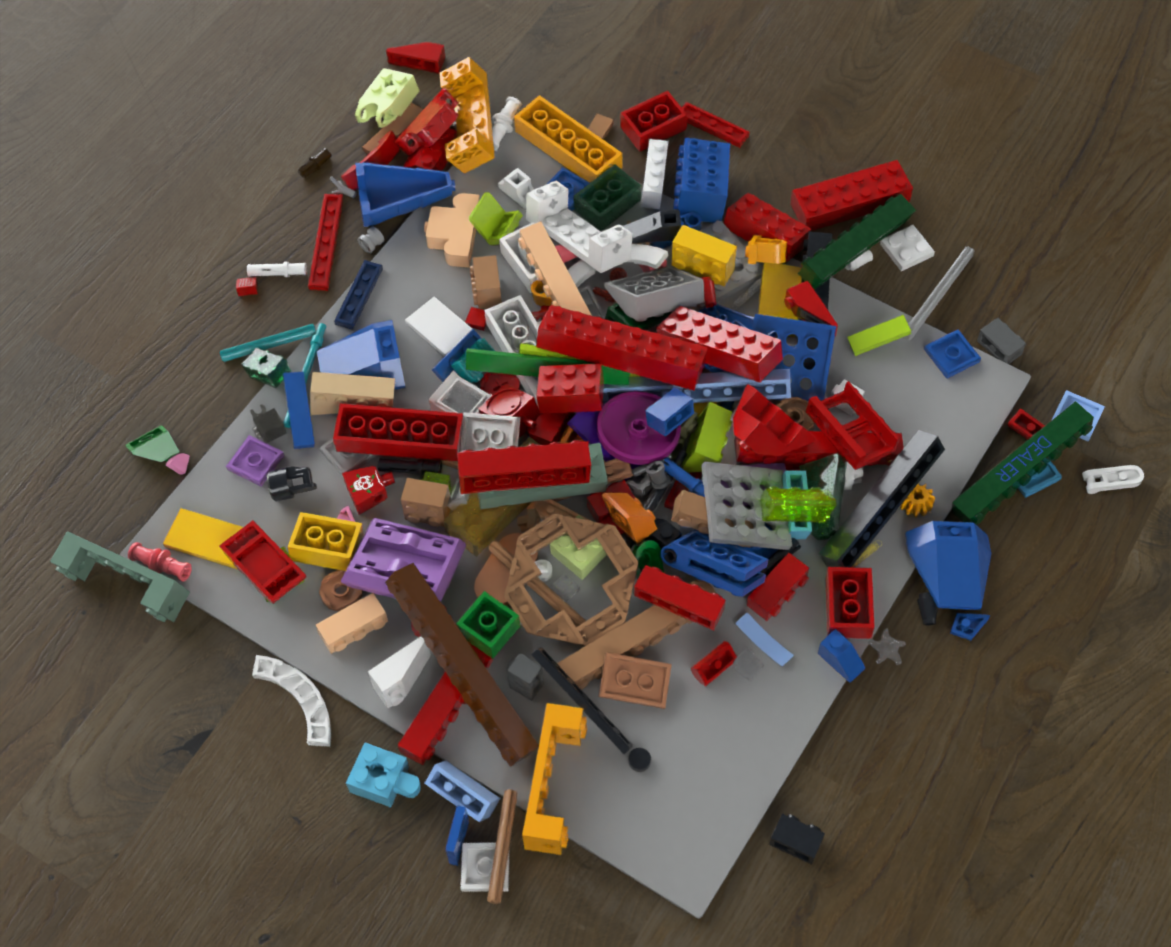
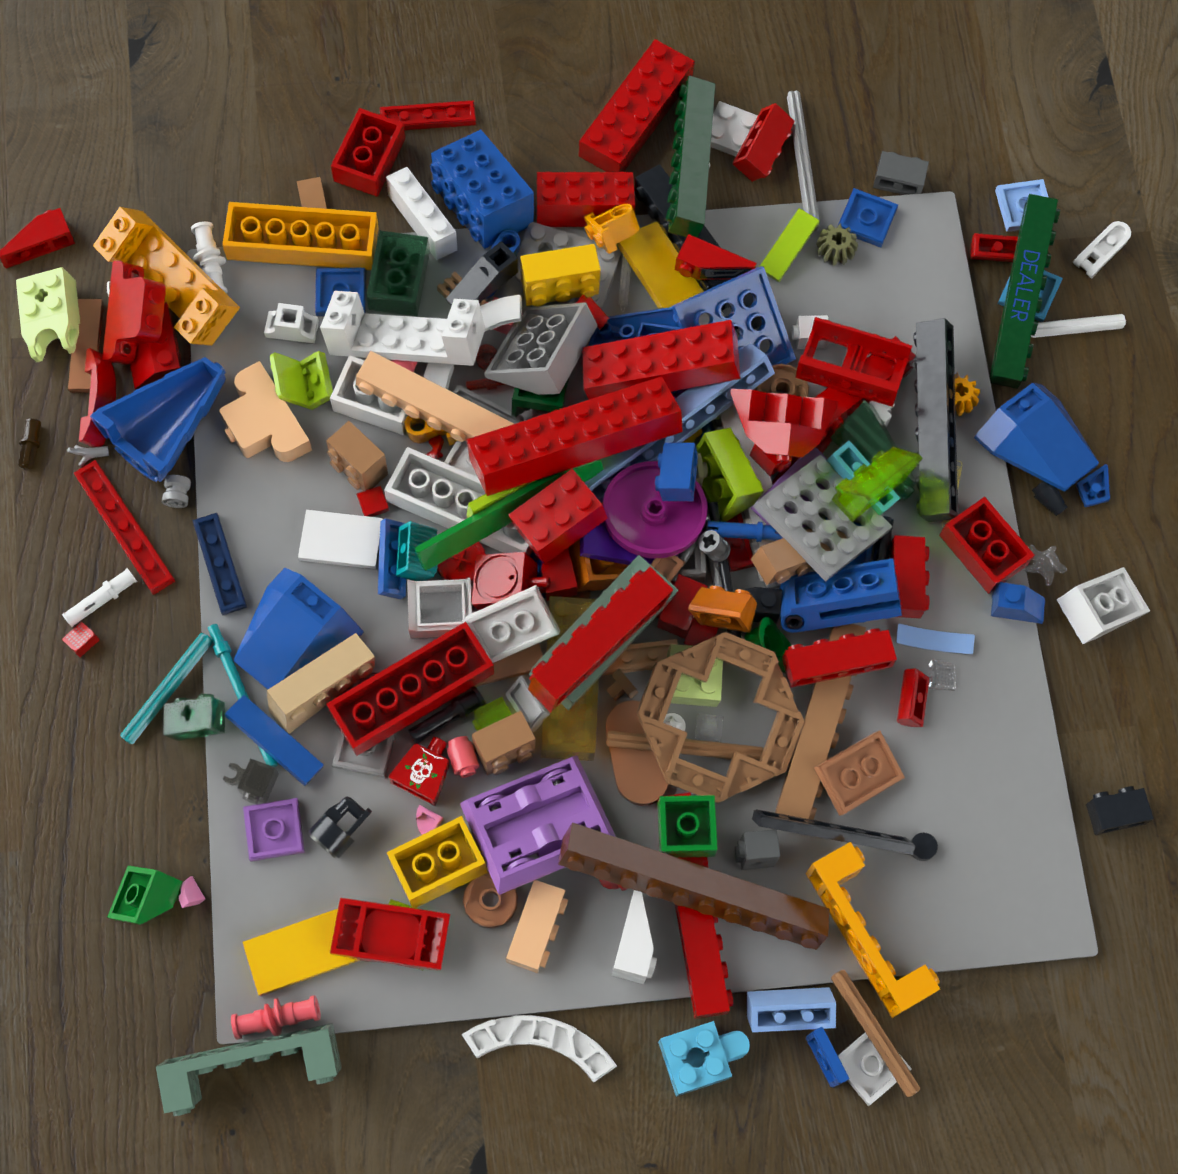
camera: 45 degrees left, 10 degrees up
none -> coral brick [447,736,480,778]
none -> red brick [732,103,795,182]
none -> olive gear [816,223,858,266]
none -> white axle [1031,314,1126,338]
none -> white slope [1057,567,1150,644]

